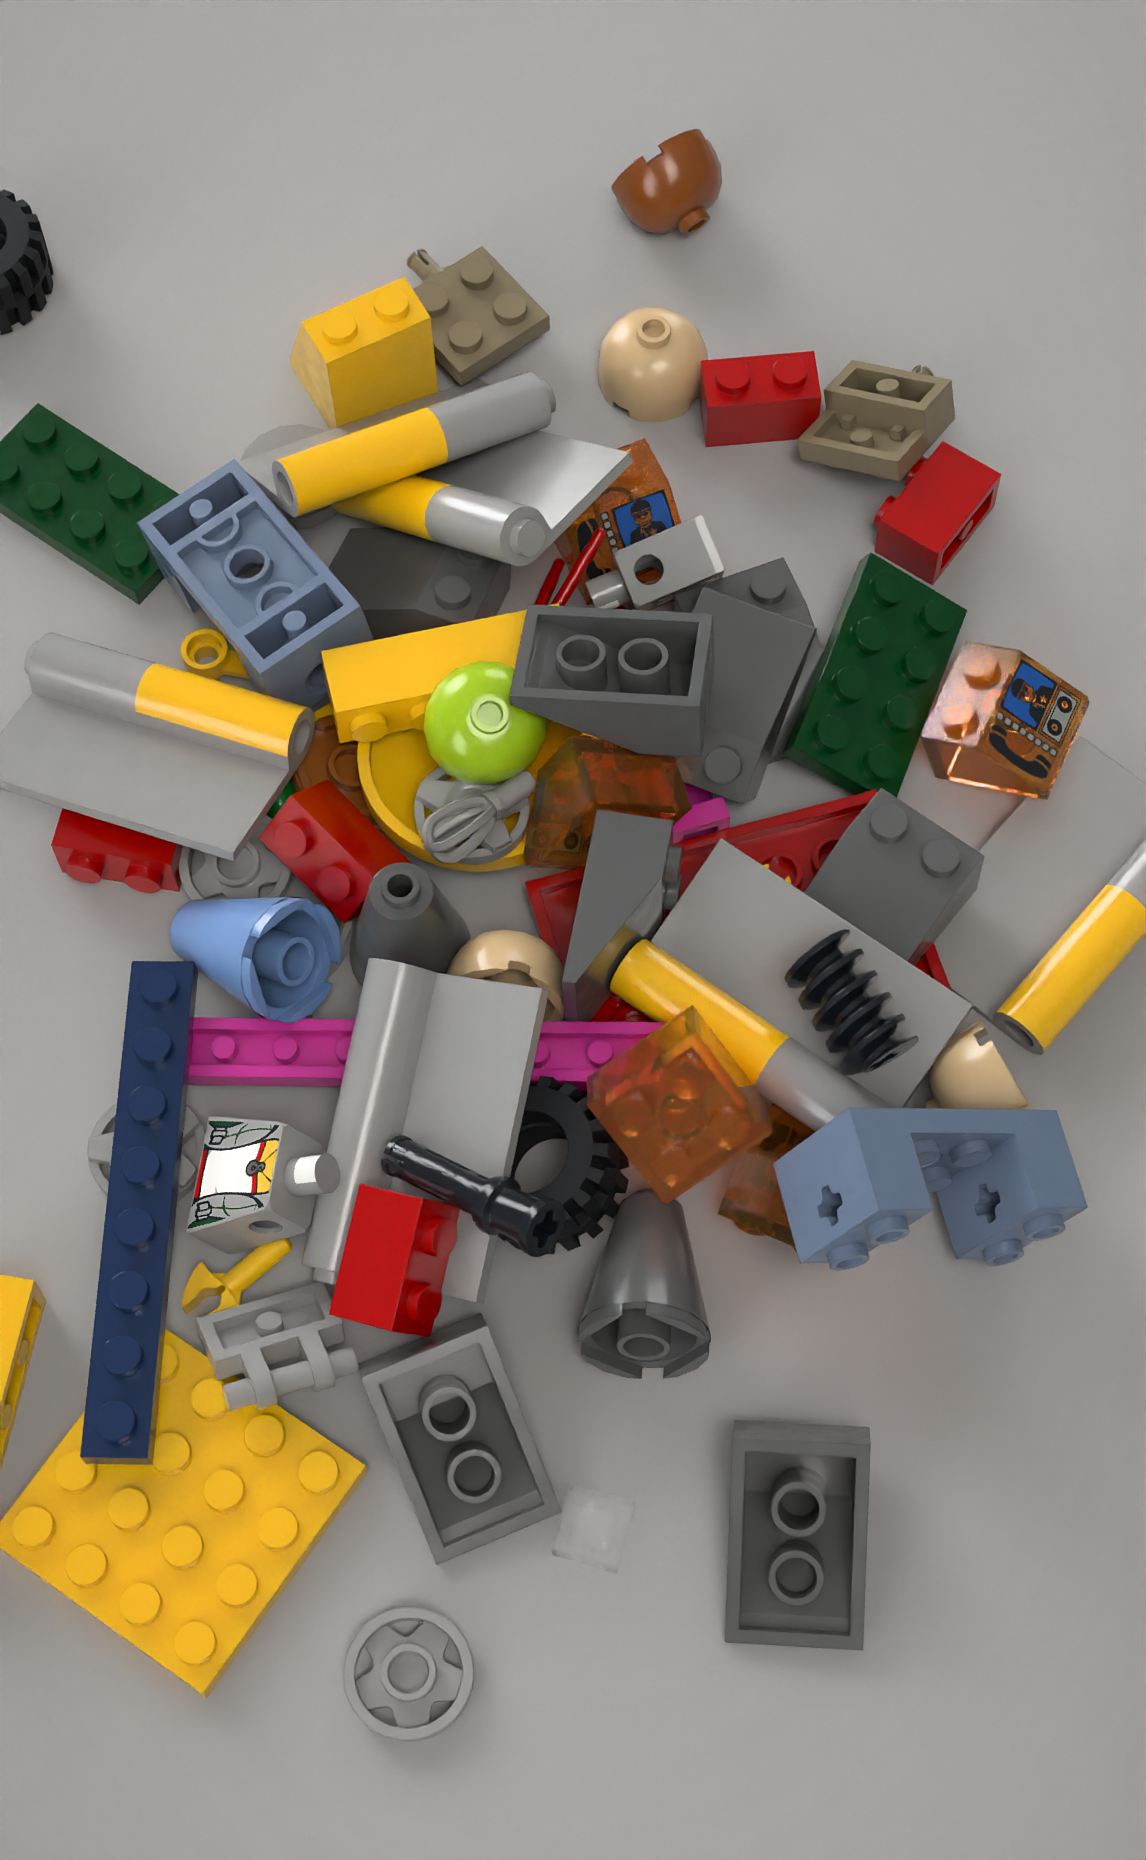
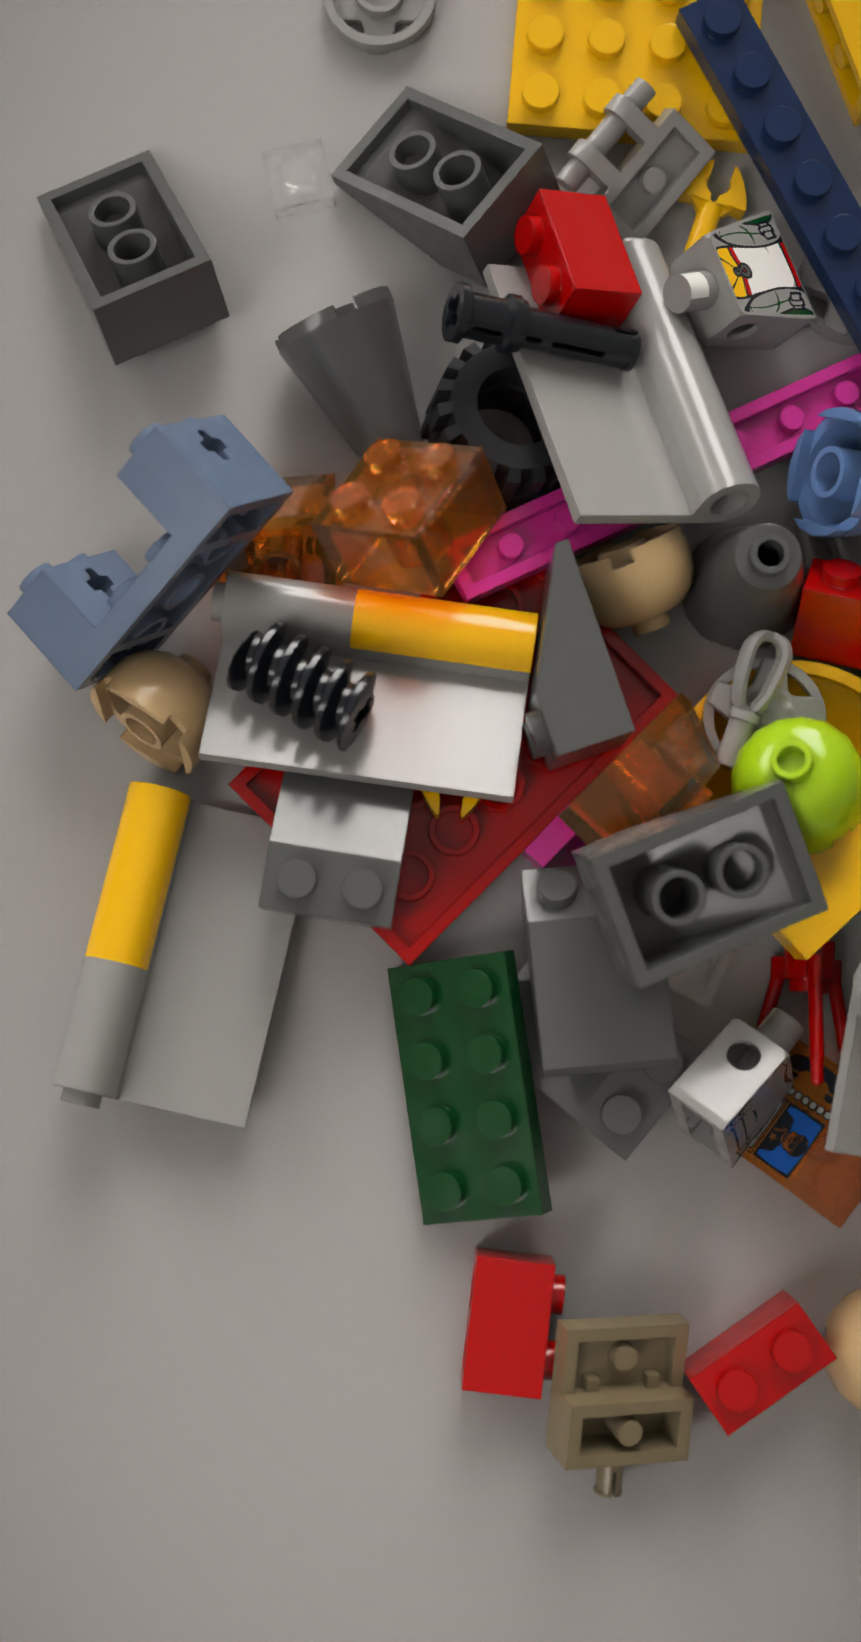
camera: 150 degrees right, 20 degrees up
clear orange slope [920,641,1090,800] -> none

